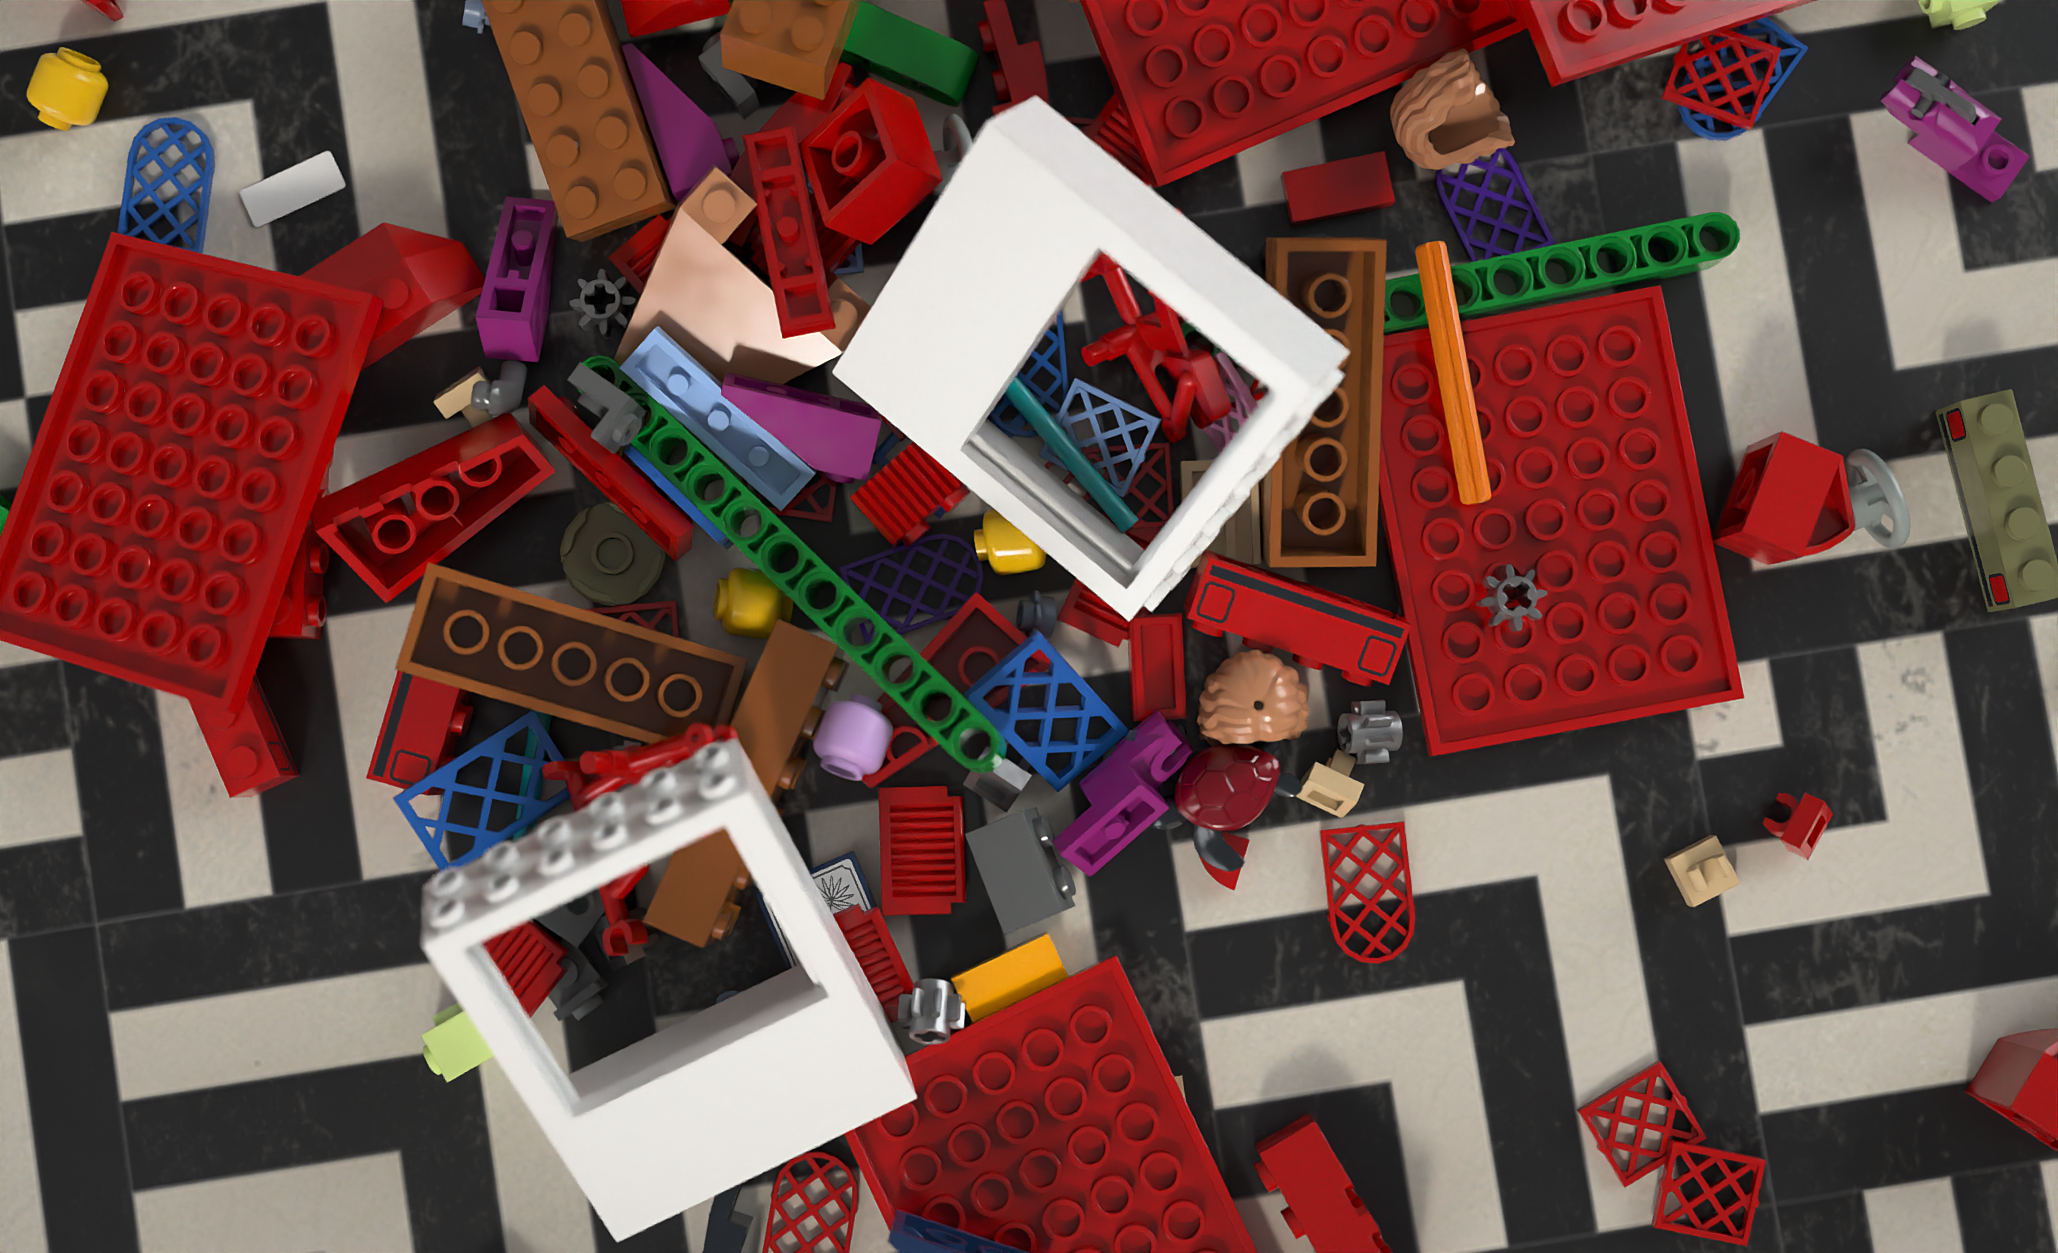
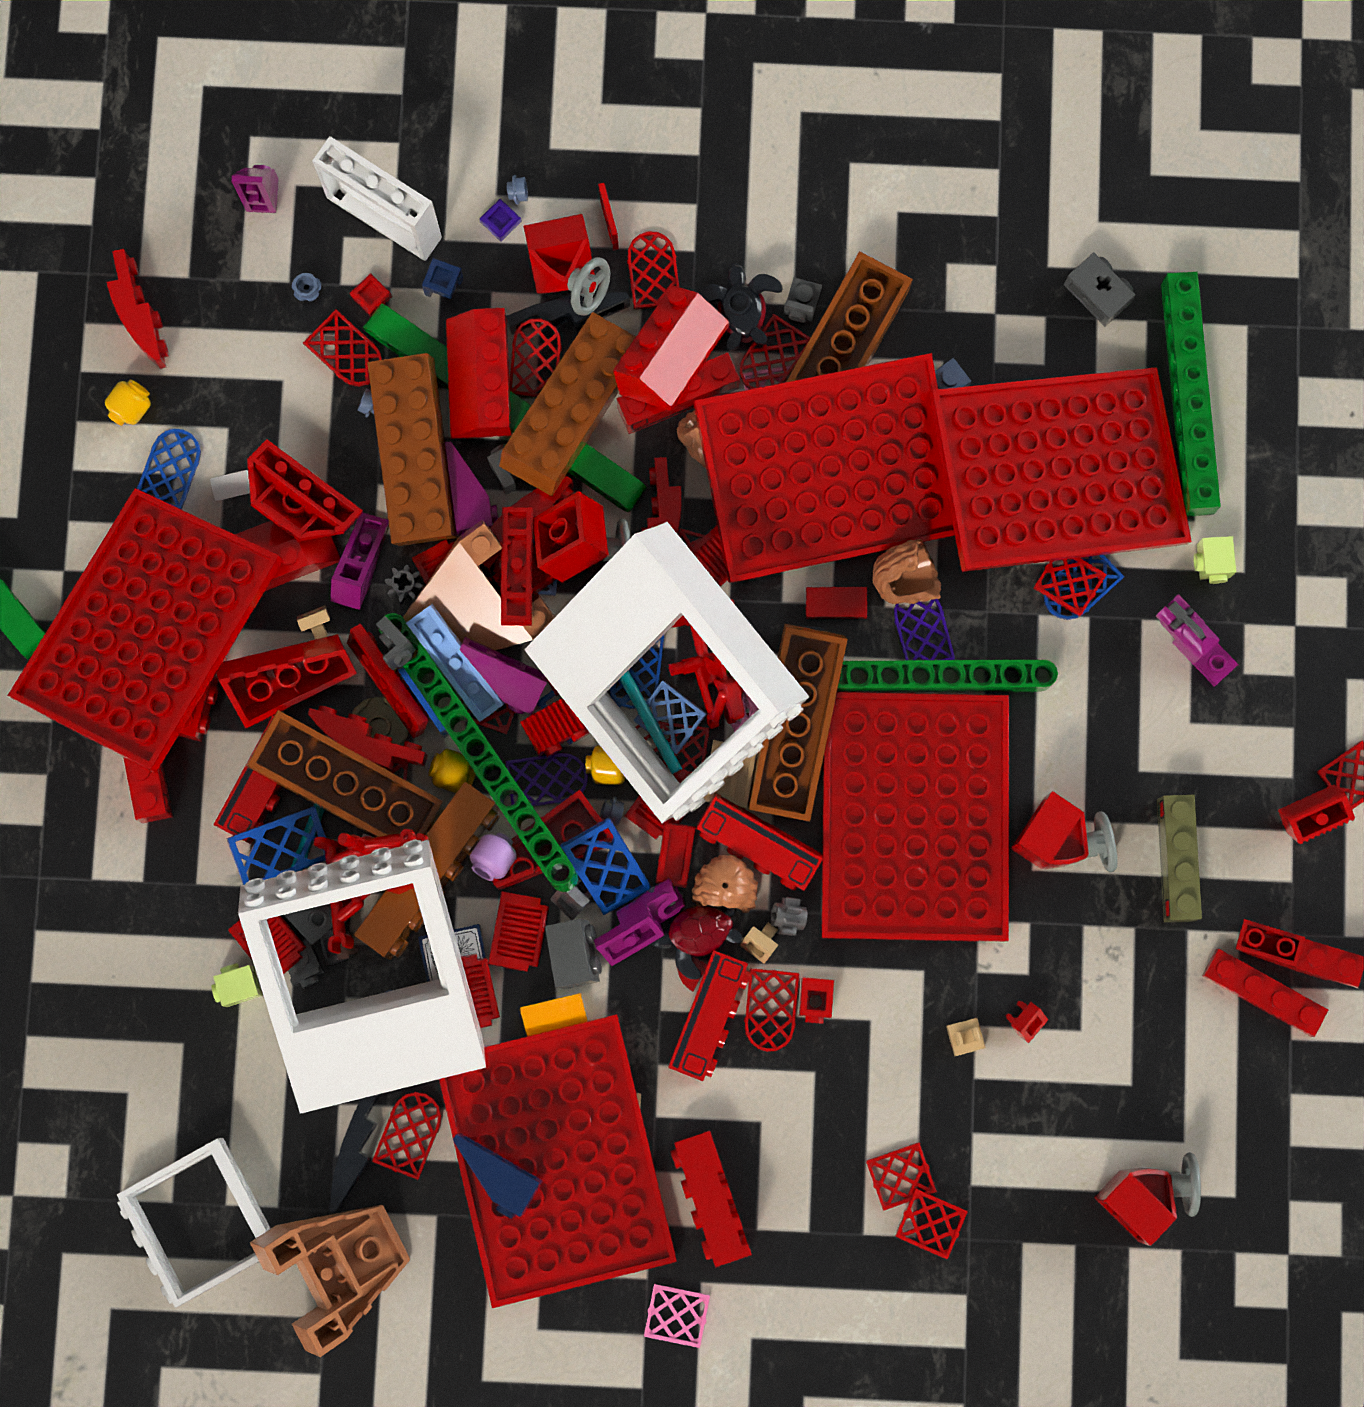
camera: 15 degrees right, 5 degrees down
dark grey arm [471,360,527,415] -> none
flat silver gear [898,979,965,1044] -> none
orange axle [1415,241,1491,505] -> none
flat silver gear [1476,564,1548,632] -> none
none -> red wedge [247,439,363,542]
none -> red slope [308,705,428,771]
none -> red brick [668,950,751,1081]
none -> red brick [799,977,834,1024]

